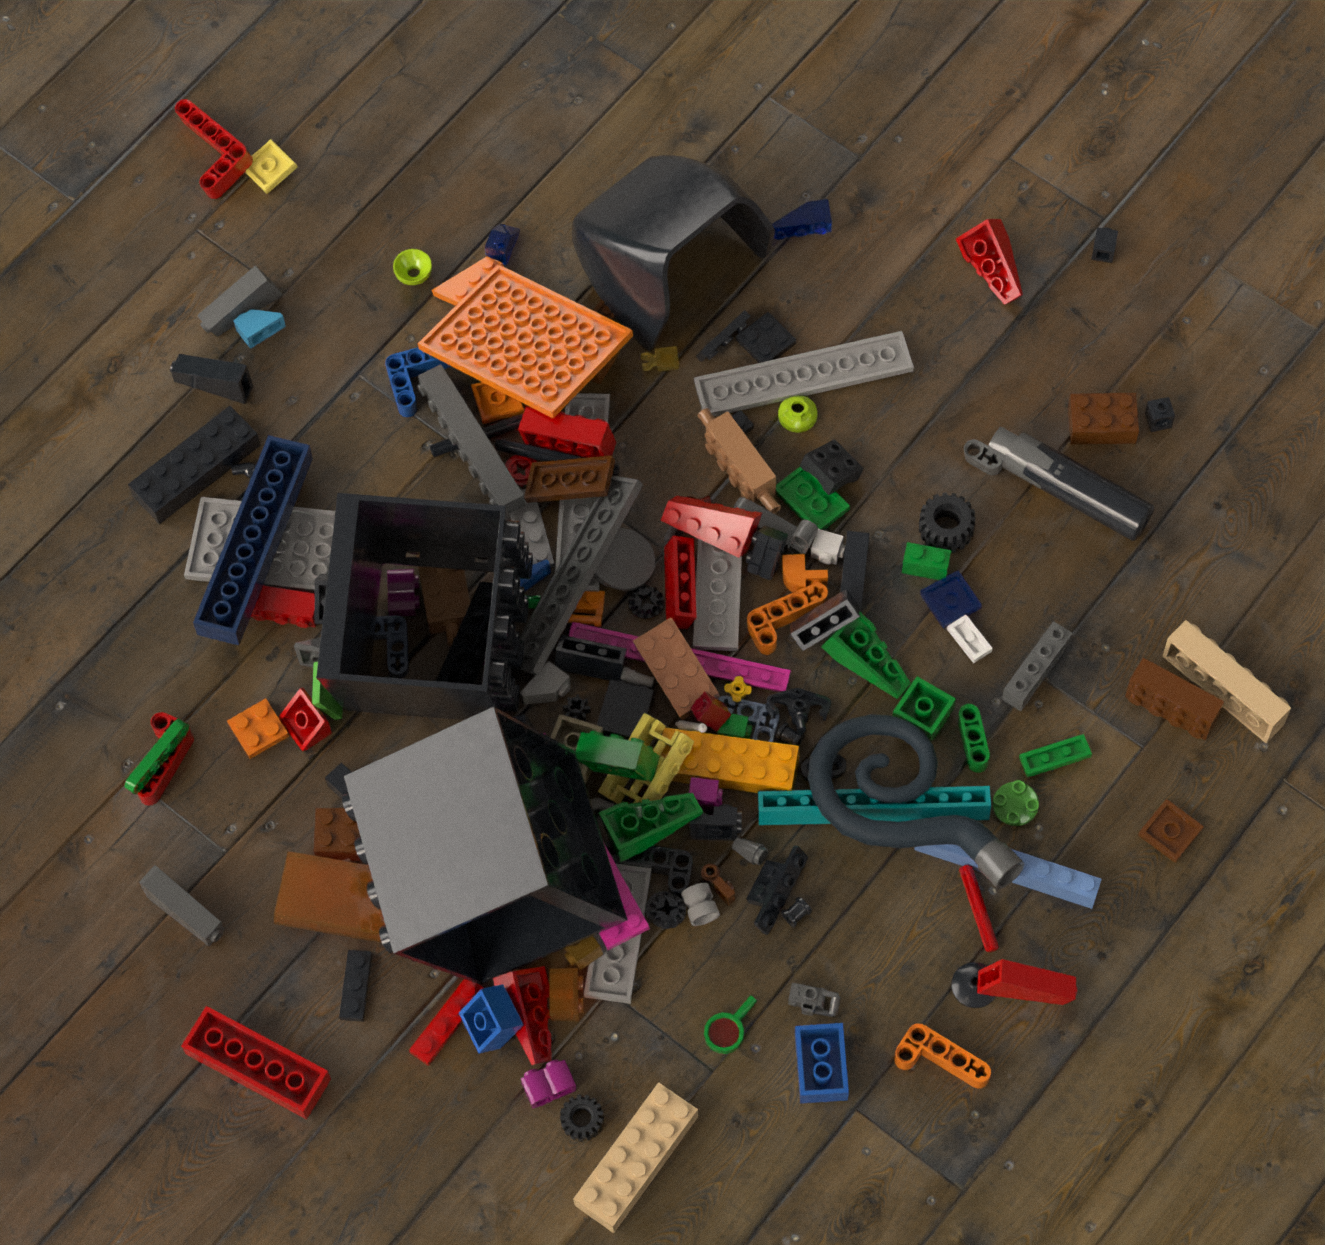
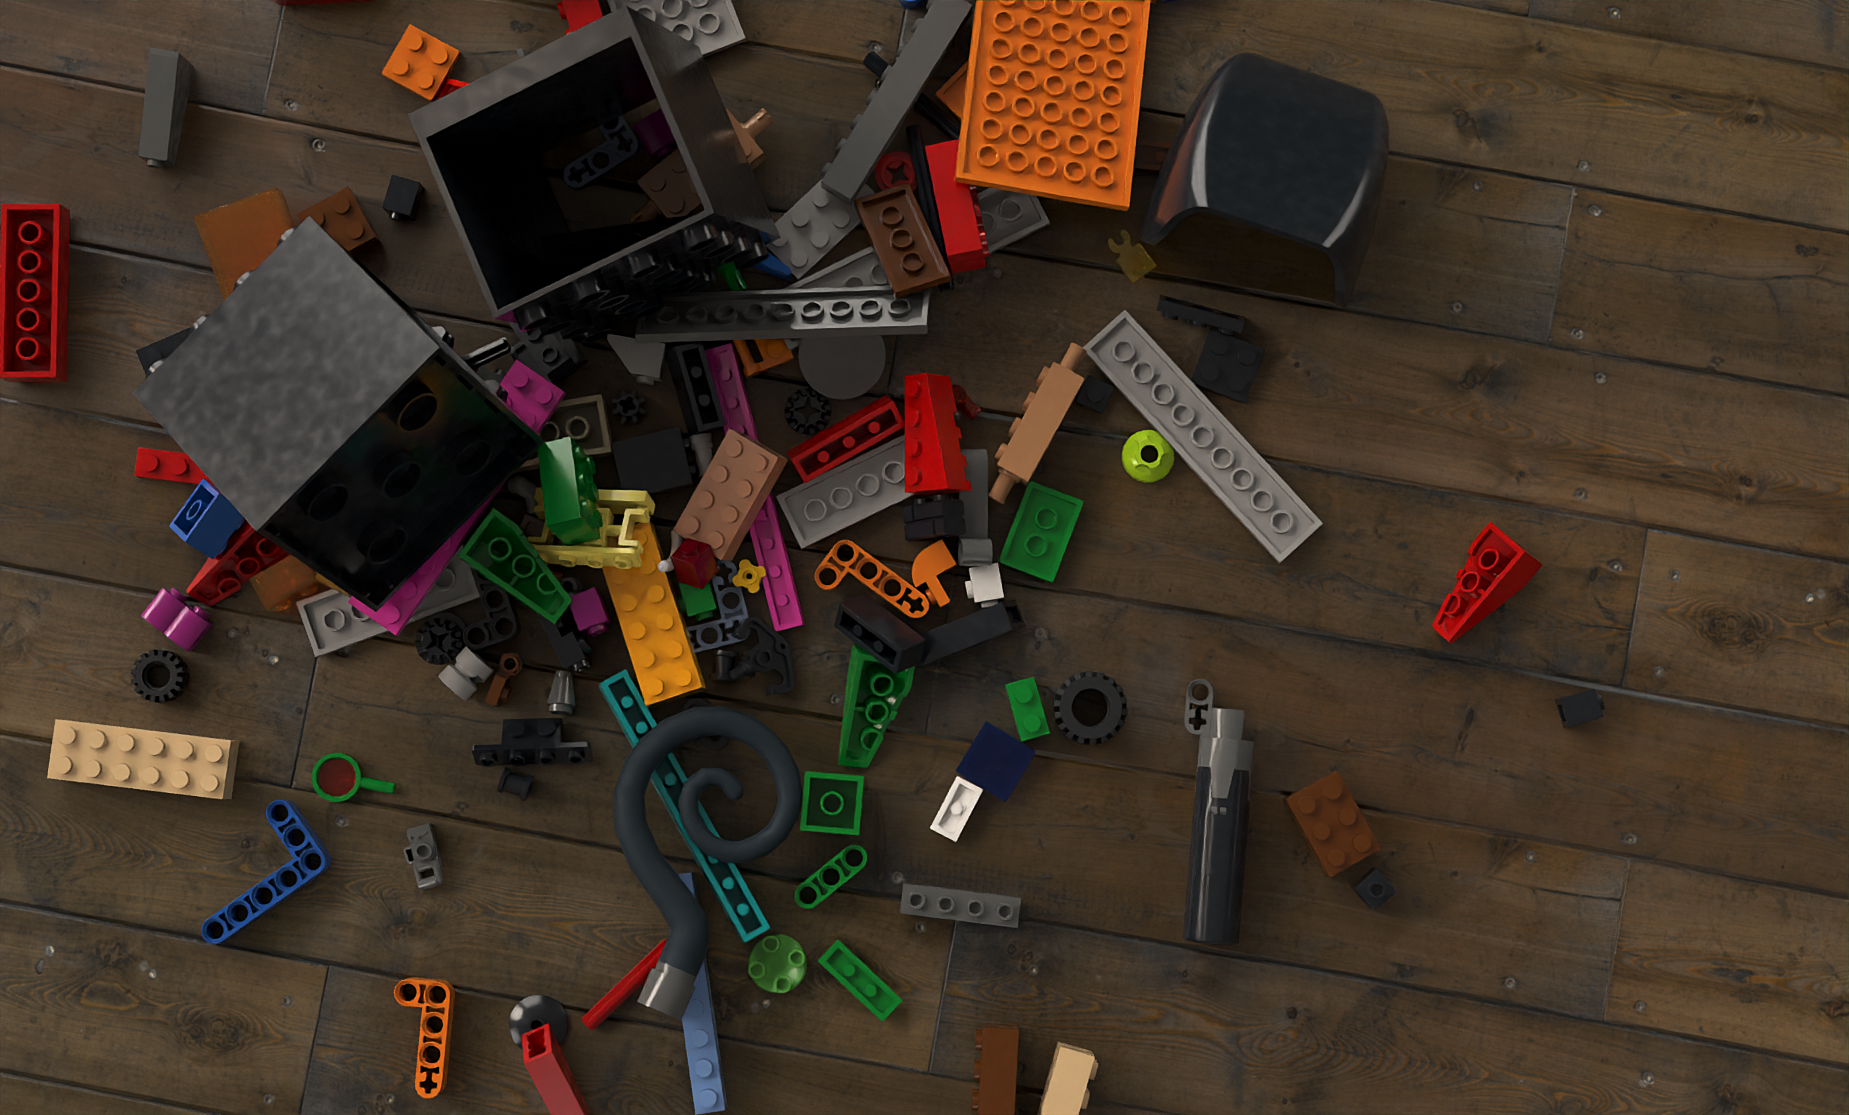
camera: 60 degrees right, 20 degrees up
clear blue slope [772,199,832,240] -> none
blue brick [795,1023,849,1104] -> none
black brick [800,439,864,495] -> none
none -> blue beam [201,800,331,944]

